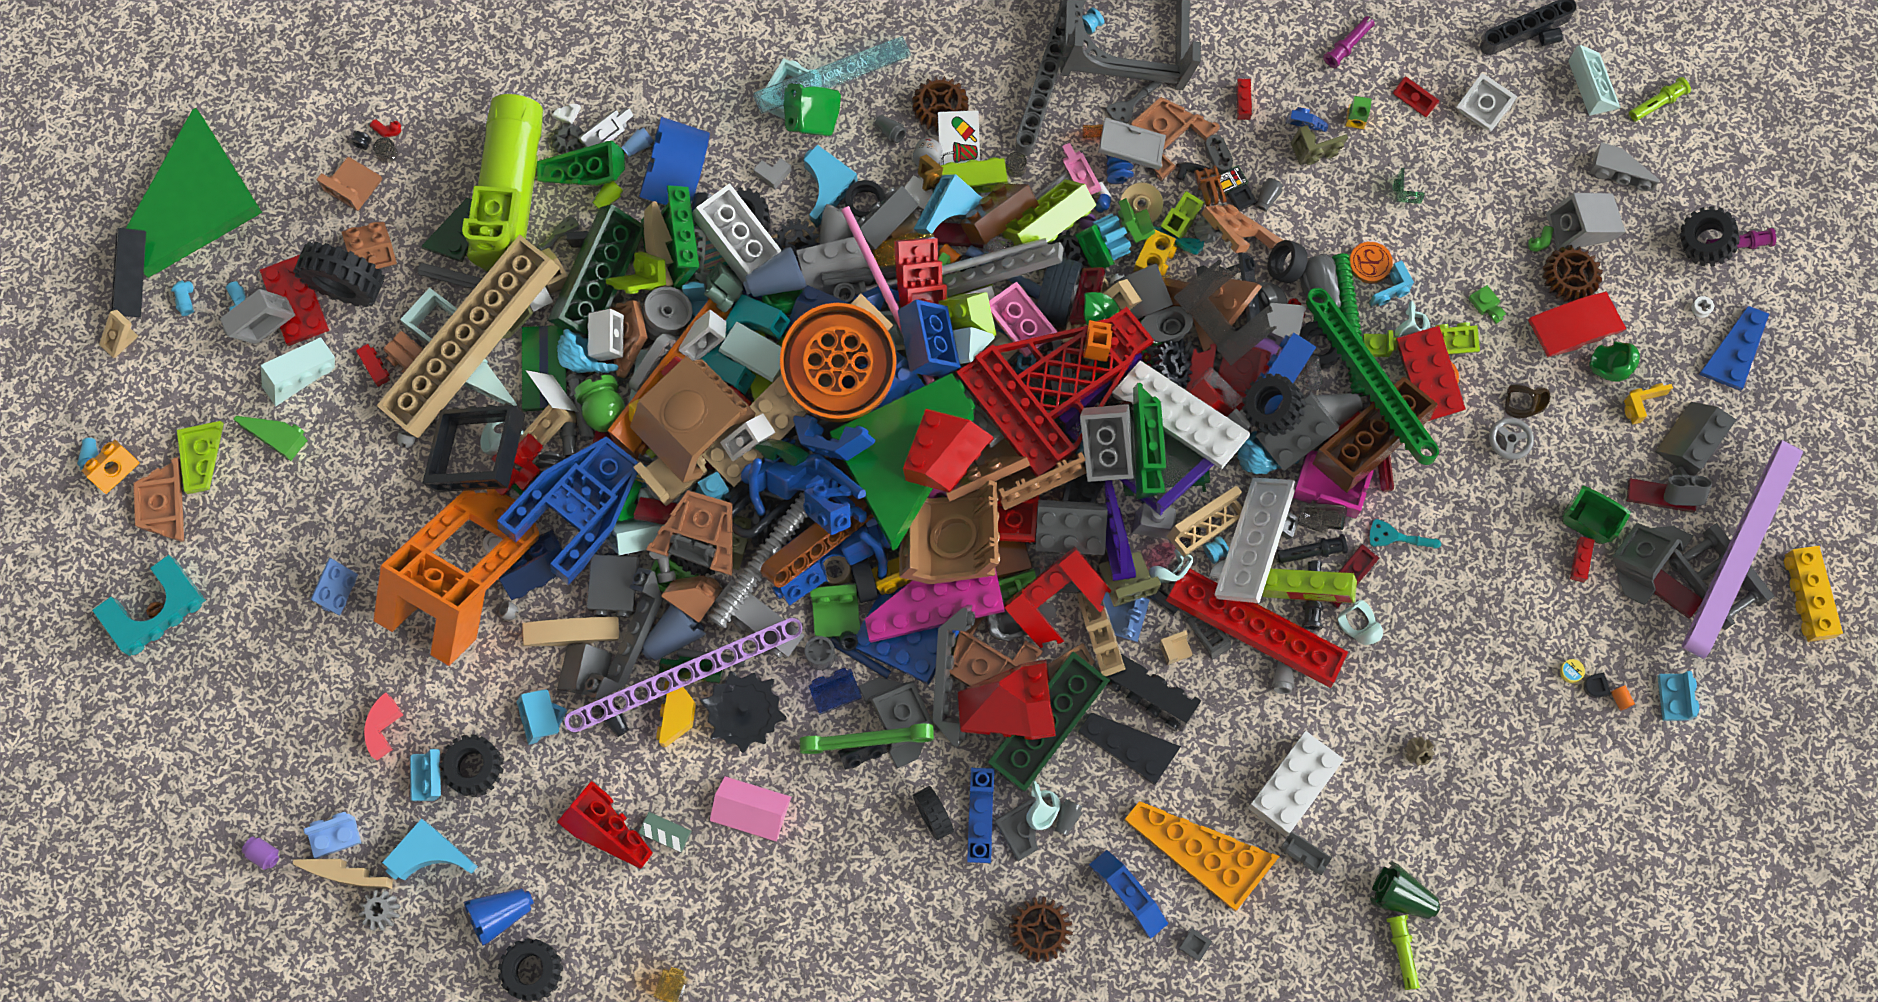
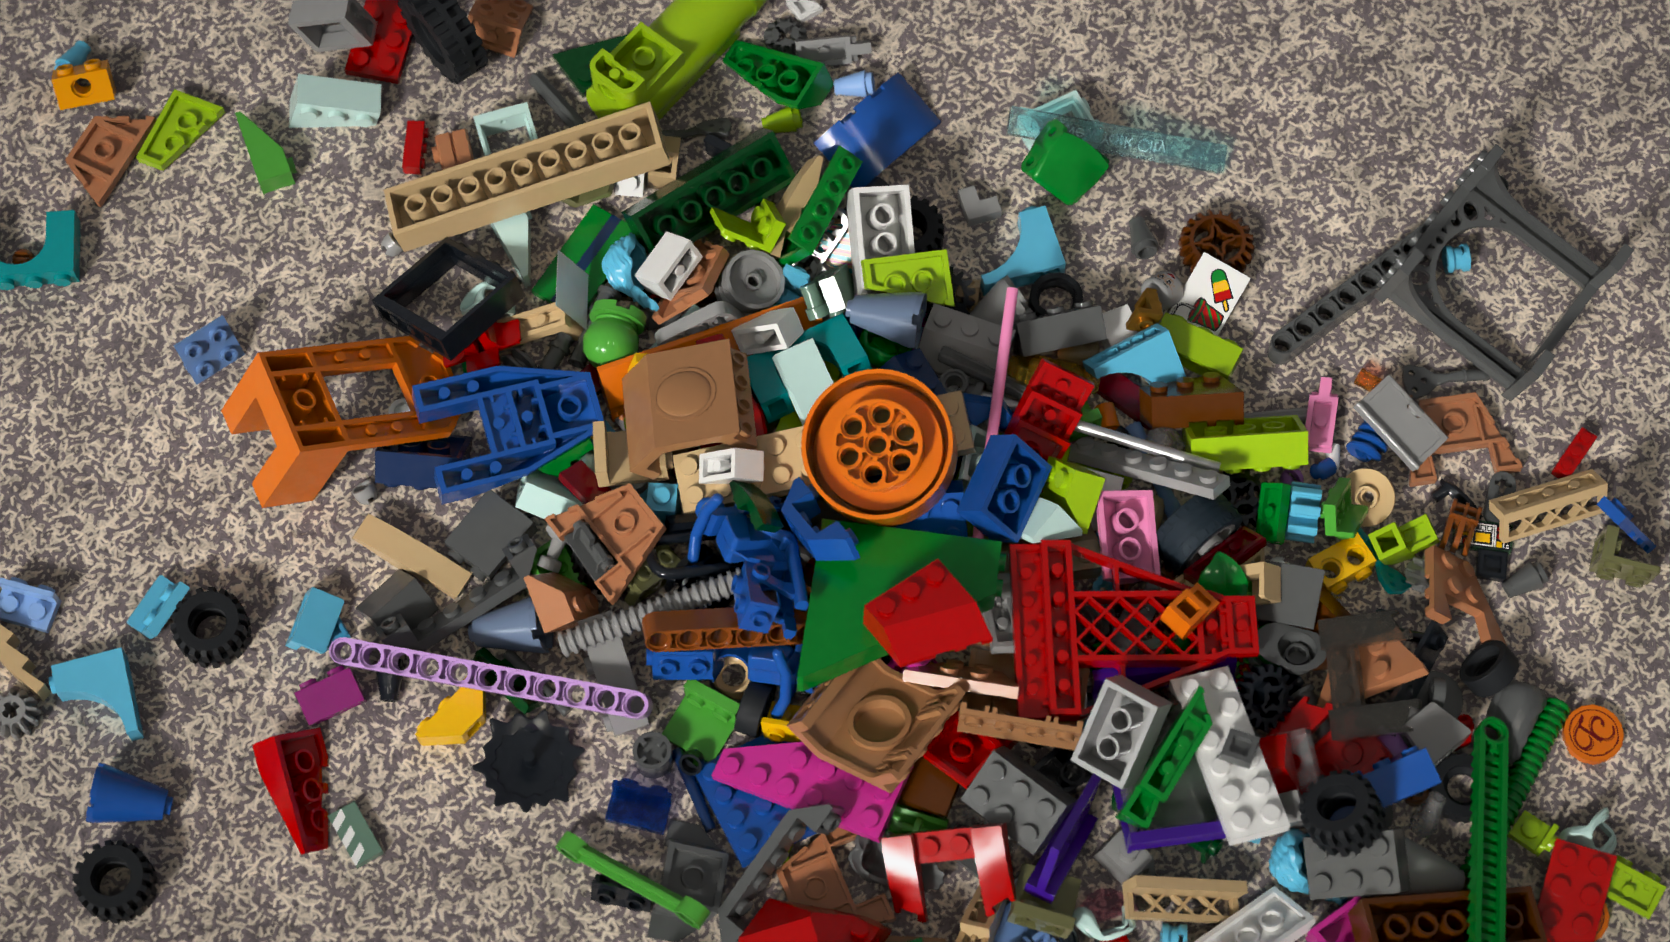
camera: 35 degrees right, 5 degrees down
coral brick [364,693,403,760] -> none
bright pink slope [710,776,791,842] -> none
clear smoke wheel [1005,152,1027,178] -> none
medium azure bracket [1369,260,1414,306] -> none
none -> magenta brick [294,665,367,726]
none -> lime wing [861,249,955,307]
none -> dark grey plate [1220,728,1260,769]
none -> tan fence [1489,469,1608,544]

